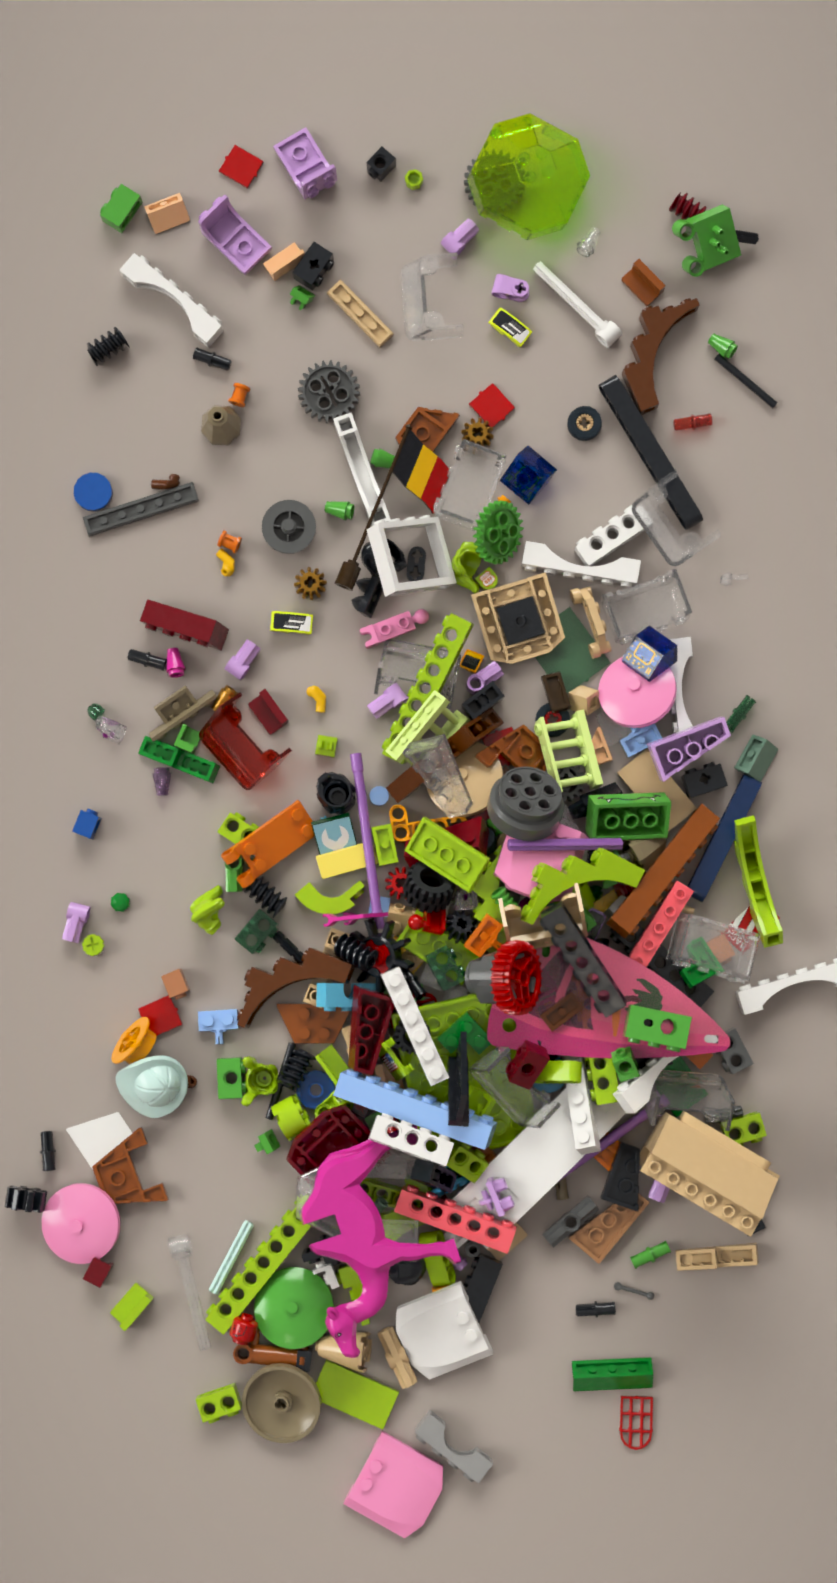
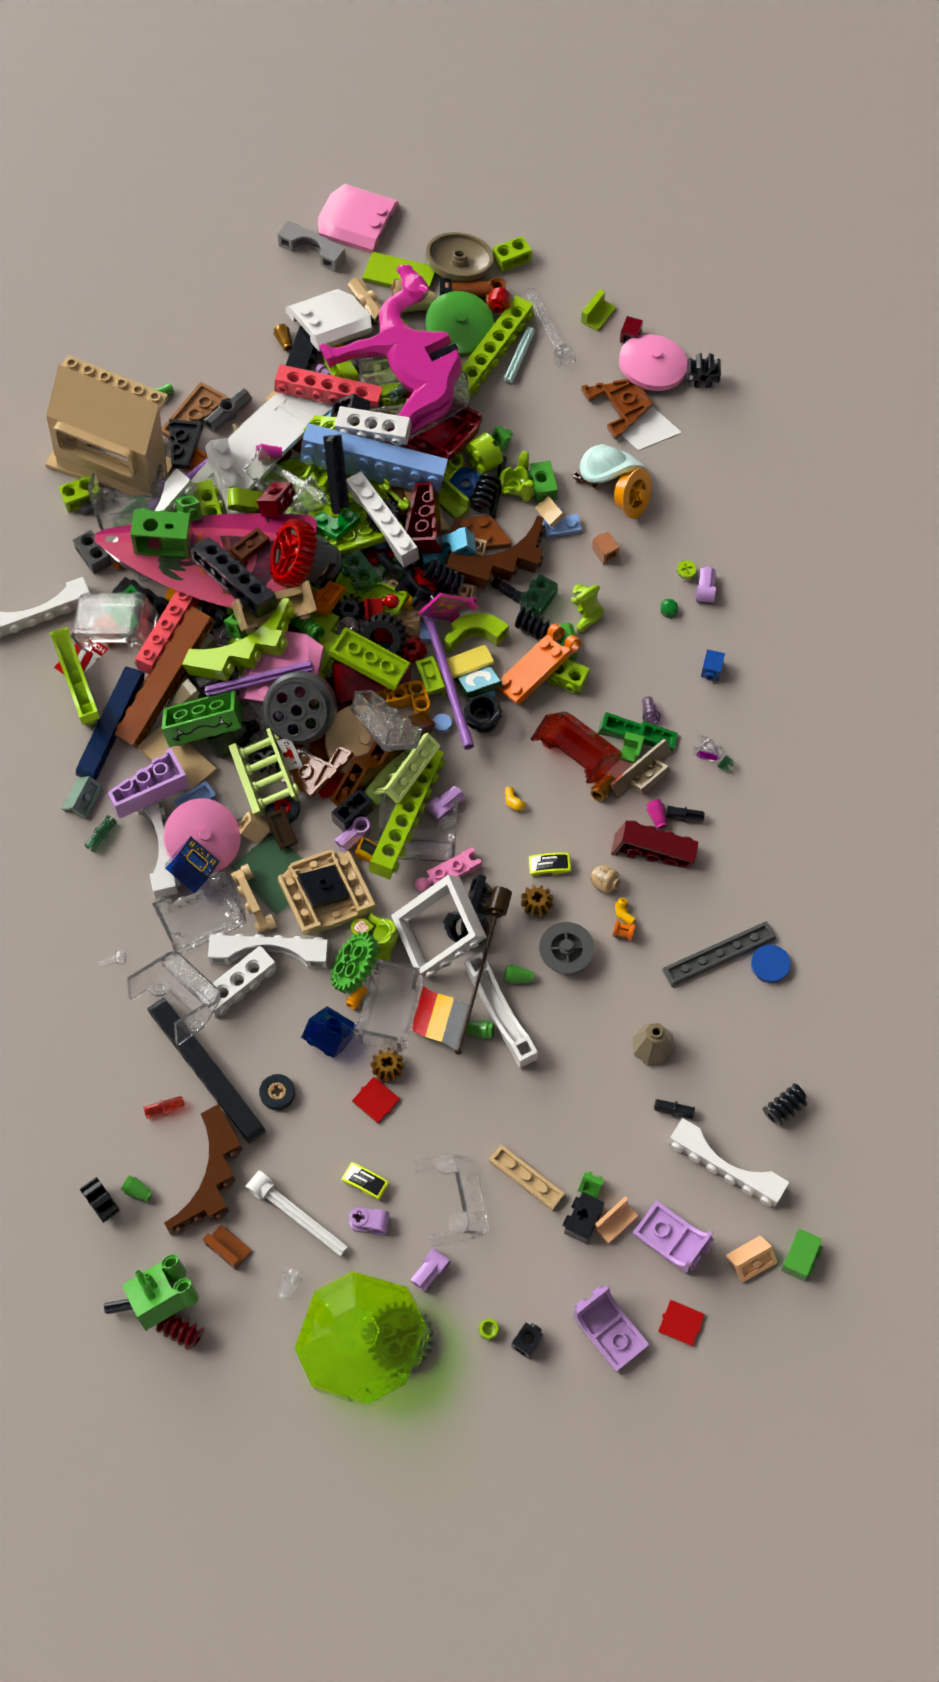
camera: 170 degrees right, 20 degrees down
black axle [40,1131,56,1171] -> none
red piece [138,995,182,1036] -> none
reddish brown arm [151,474,180,490] -> none
lavender piece [224,639,261,681] -> none
orange bush [228,383,251,408] -> none
dark red panel [248,689,289,735] -> none
dark grey gear [298,360,360,423] -> none
lime tile [315,735,338,758] -> none
dark orange wing [395,407,460,452] -> none
black beam [407,546,426,582] -> none
lavender hips [479,1177,515,1217] -> none
green panel [572,1357,653,1392] -> none
black axle [575,1301,616,1318] -> none
light nougat tile [592,727,613,765] -> none
dark grey hinge [614,1282,654,1300] -> none
red window [619,1396,653,1450] -> none
black brick [681,762,728,799] -> none
black bar [714,354,778,408] -> none
none -> black gear [79,1177,120,1223]
none -> dark pink cone [256,444,282,462]
none -> pearl gold cone [273,324,293,351]
none -> white sticker [277,739,303,770]
none -> tan slope [535,496,566,528]
none -> tan head [590,865,620,893]

